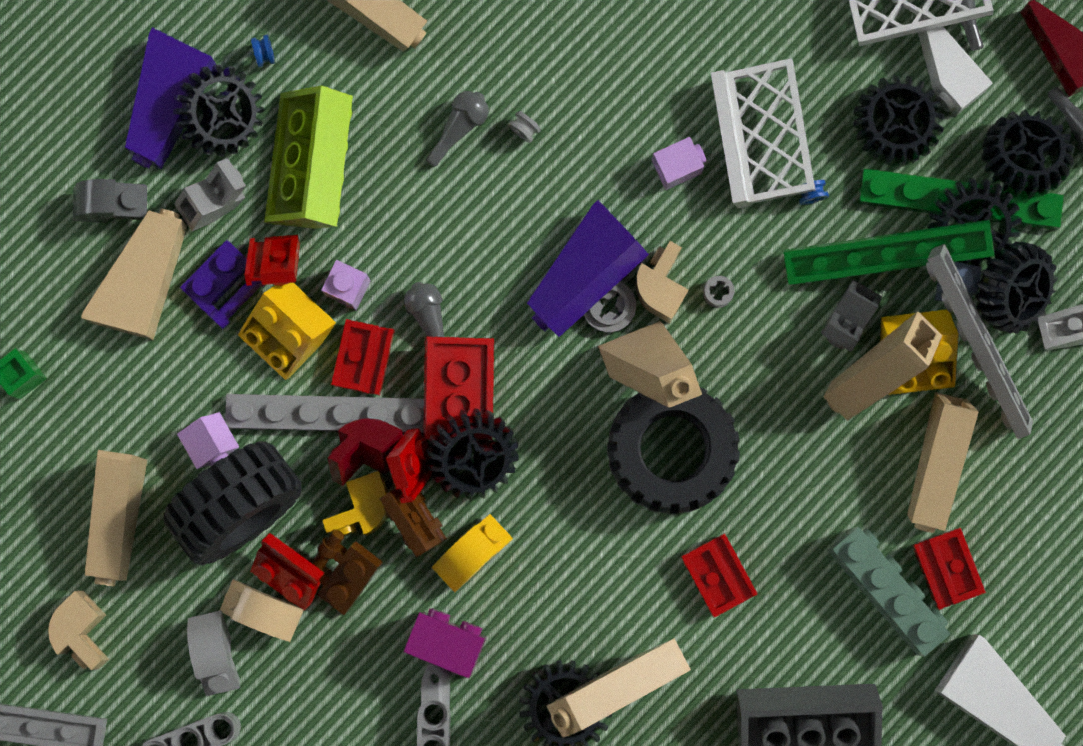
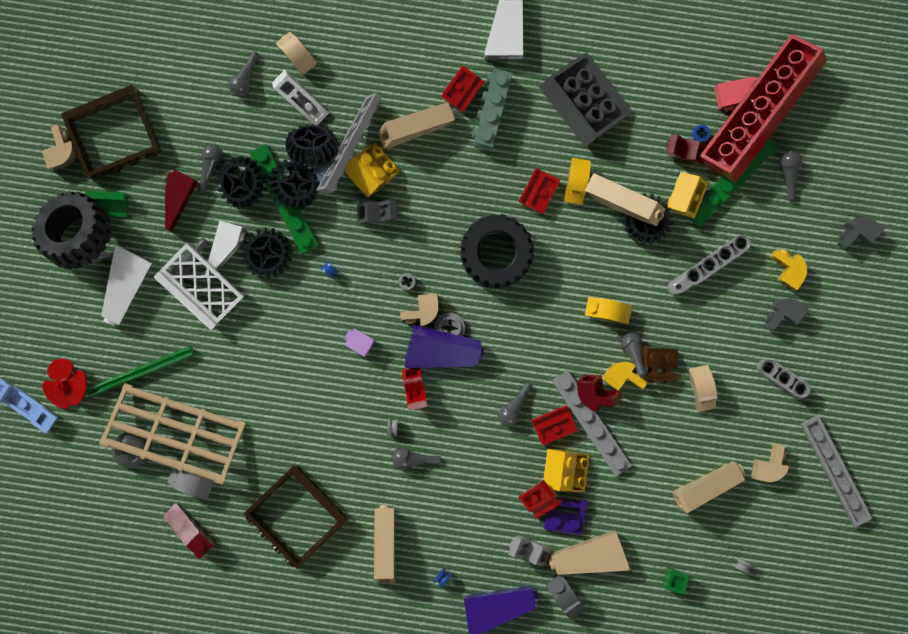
camera: 125 degrees left, 5 degrees up
black tyre [164,441,301,565] -> none
black gear [173,64,265,156] -> none
lavender brick [177,412,239,469] -> none
light grey brick [187,610,240,696] -> none
red plate [250,533,324,610] -> none
lime slope [264,85,353,229] -> none
lavender brick [322,260,371,310] -> none
reddish brown plate [379,489,447,558] -> none
red plate [386,428,433,503] -> none
magenta brick [404,608,487,678] -> none
red plate [423,336,494,440] -> none
black gear [426,408,519,501] -> none
tan slope [598,321,702,408] -> none
white fence [711,58,816,208] -> none
green plate [783,220,995,285] -> none
tan slope [824,311,942,421] -> none
none -> red brick [401,368,428,410]
none -> yellow brick [564,158,591,205]
none -> dark grey piece [621,333,646,378]

